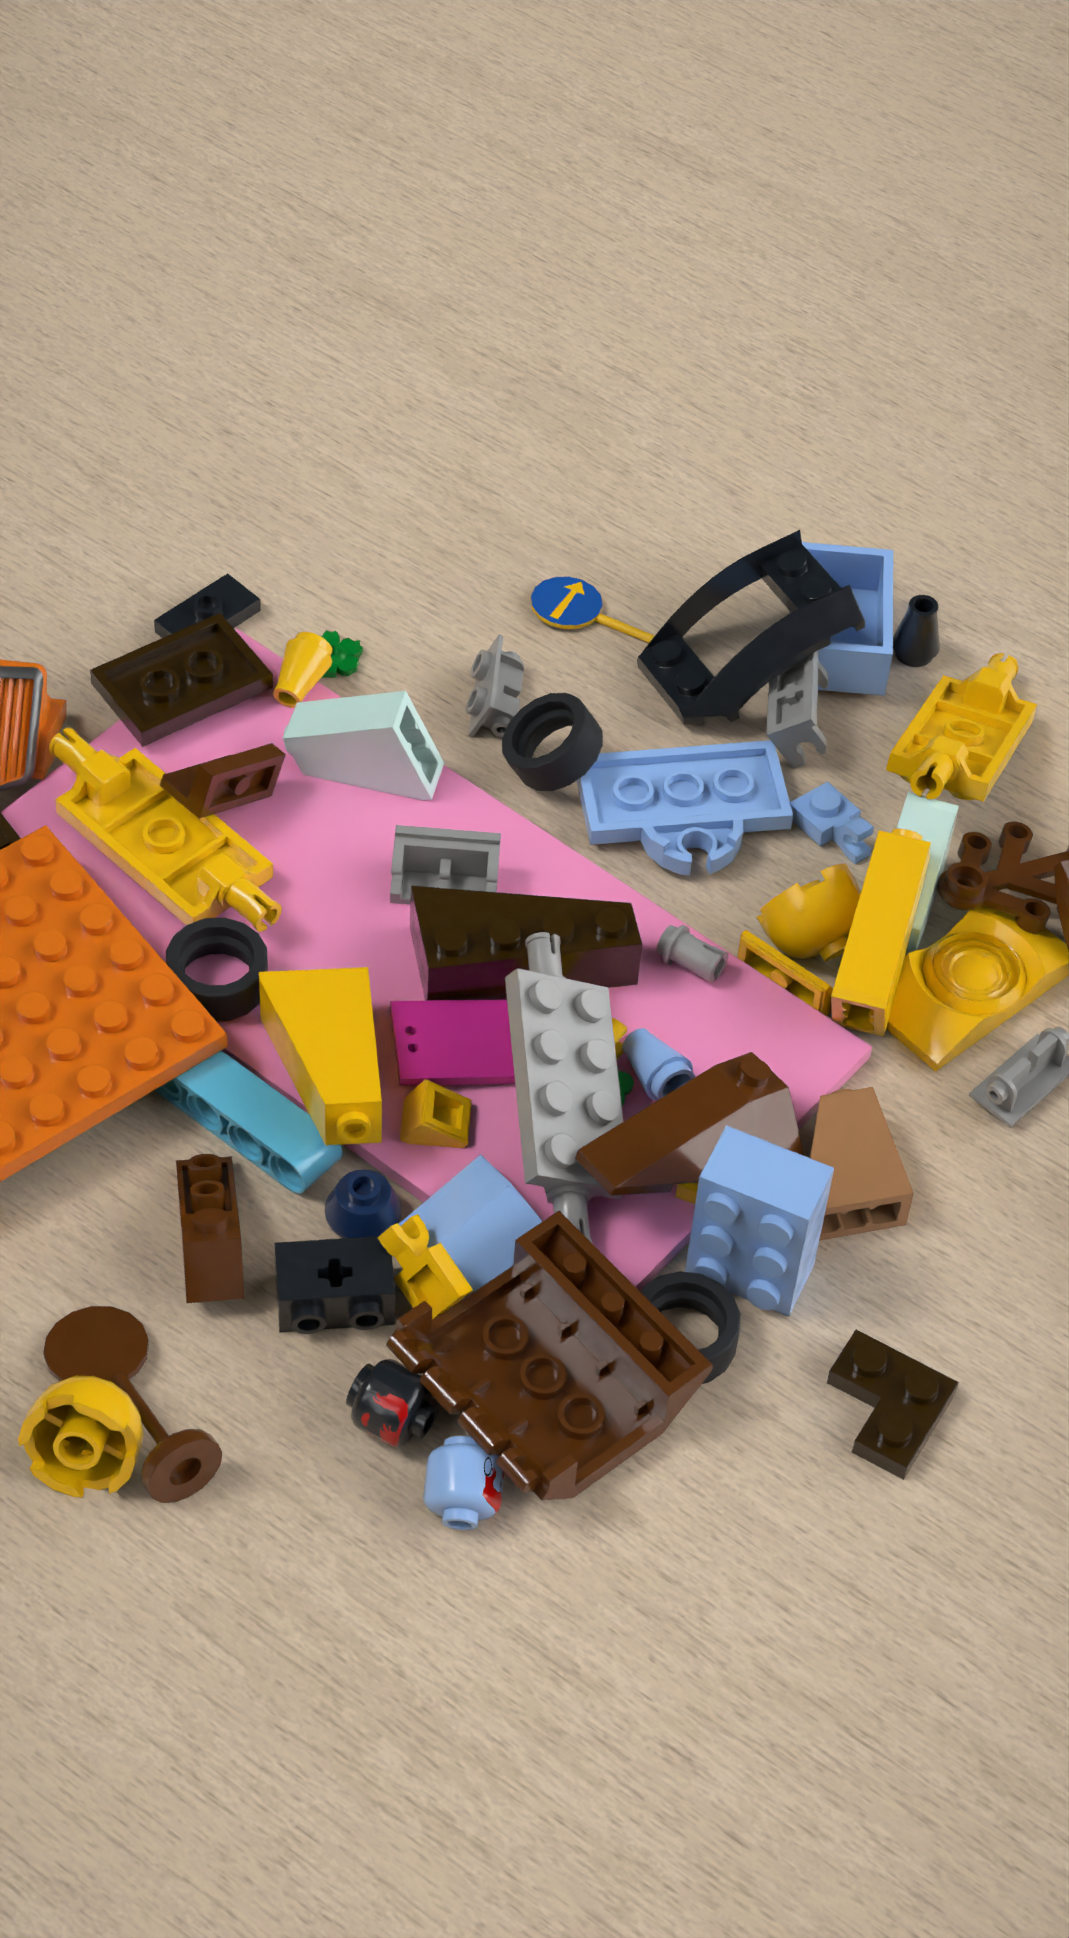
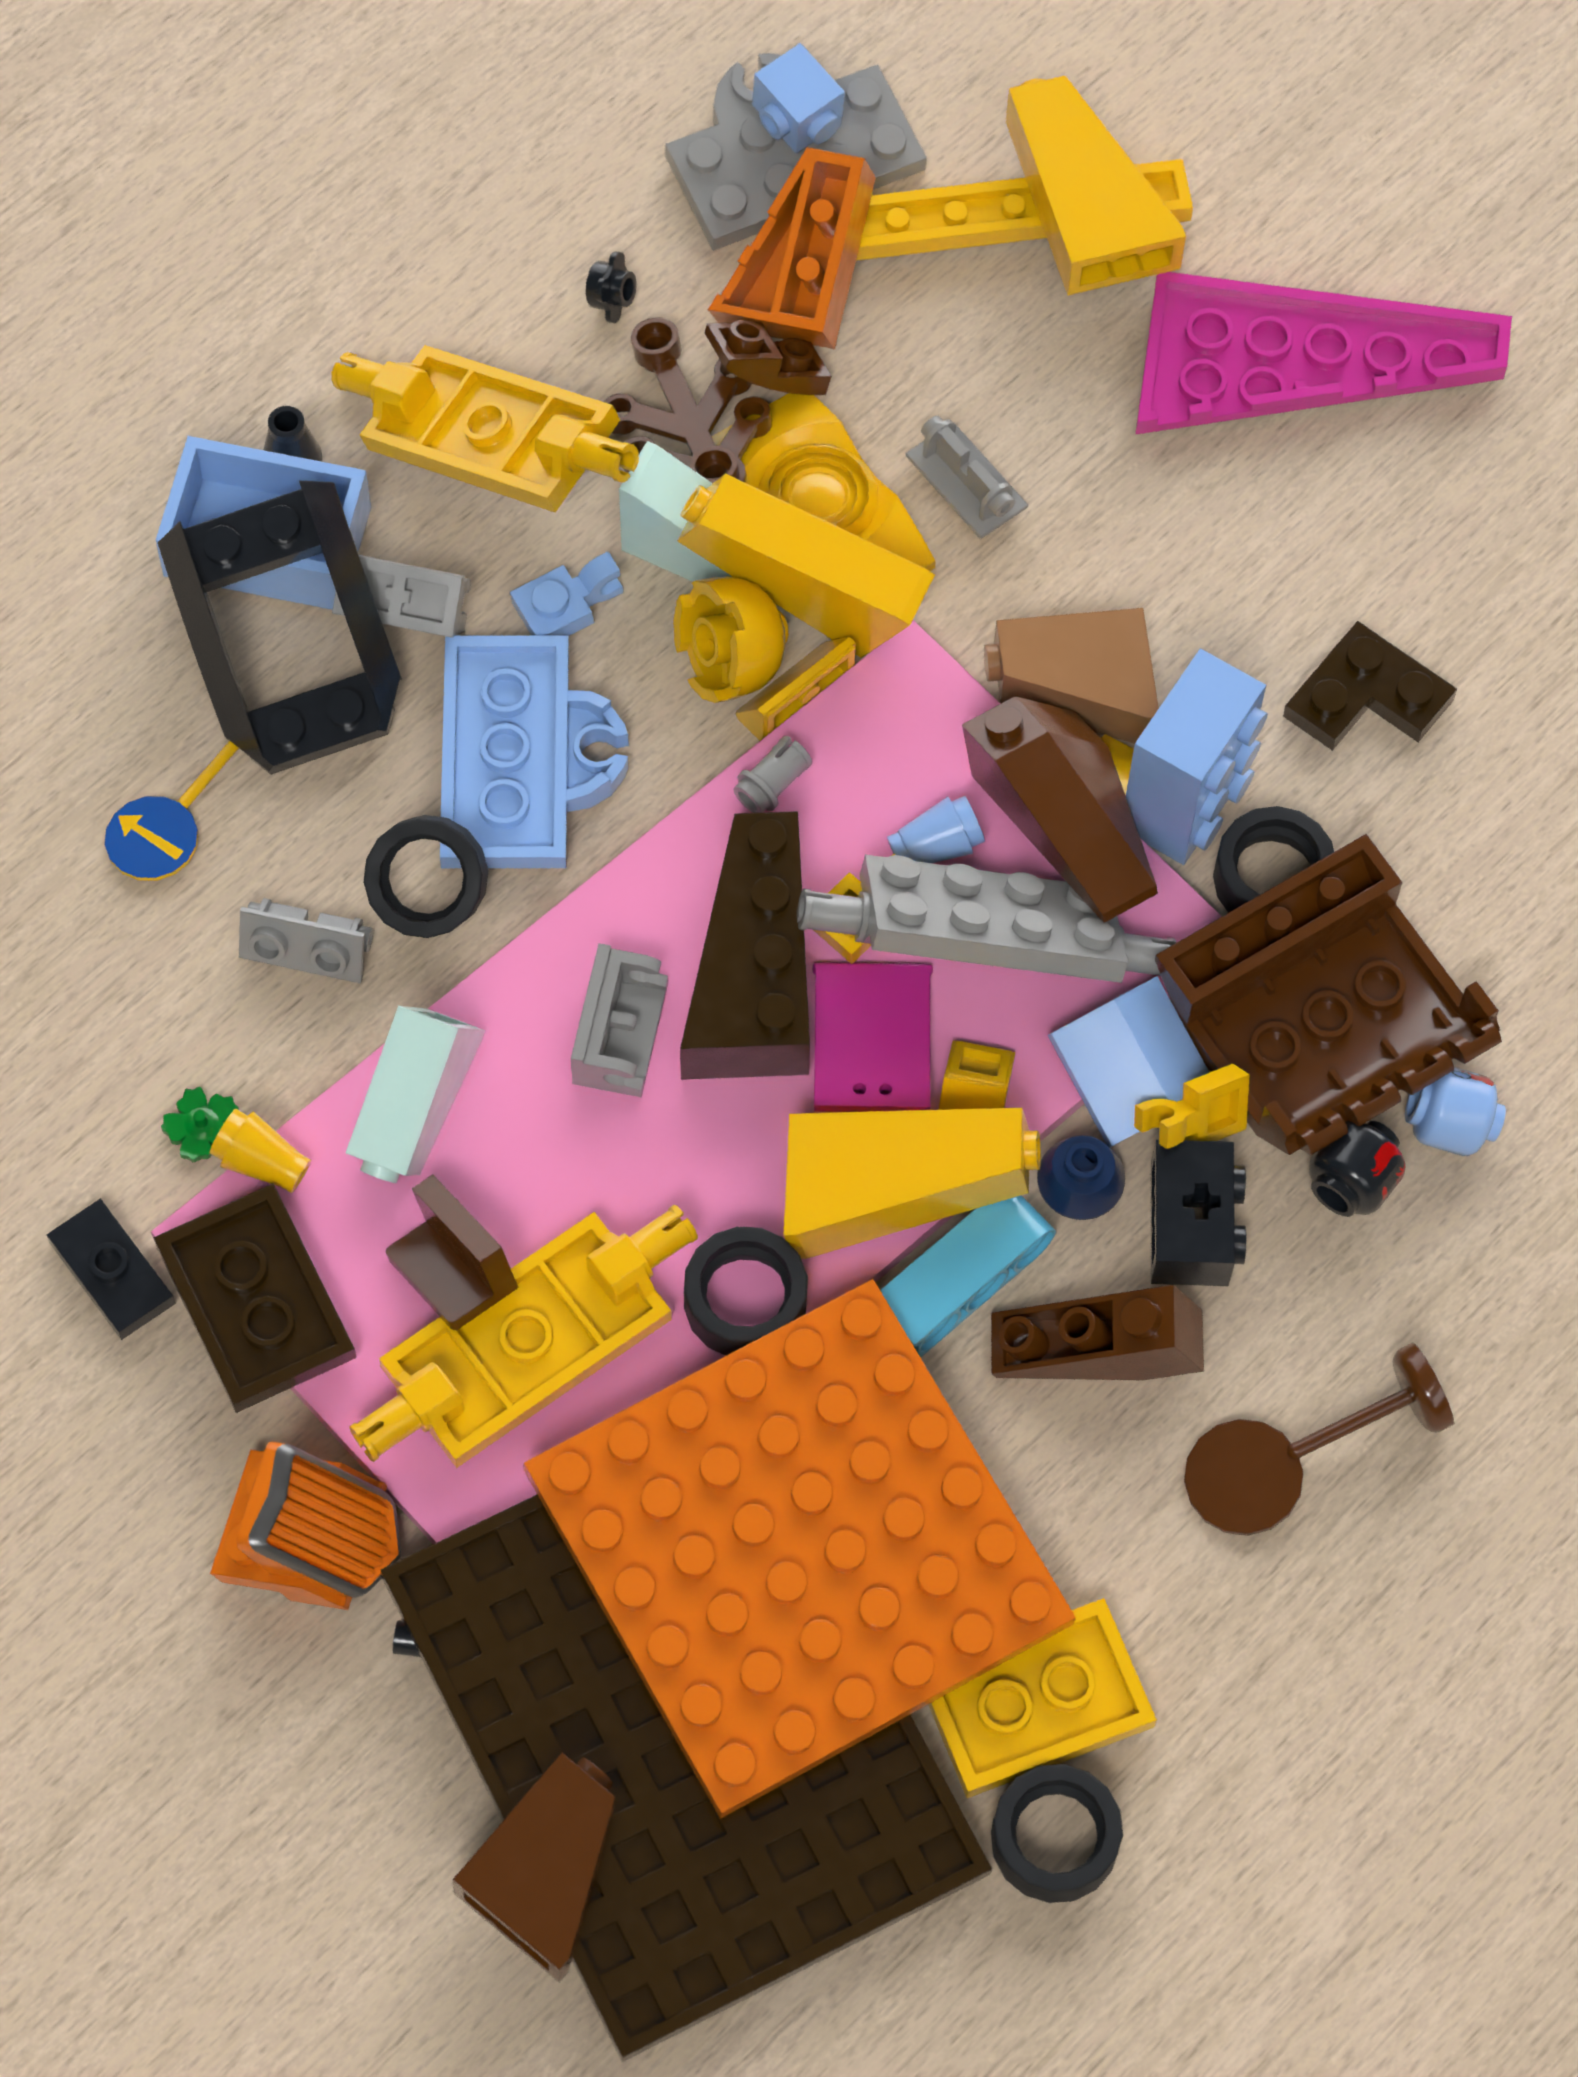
camera: 80 degrees left, 15 degrees up
yellow cylinder [18,1376,144,1497] -> none

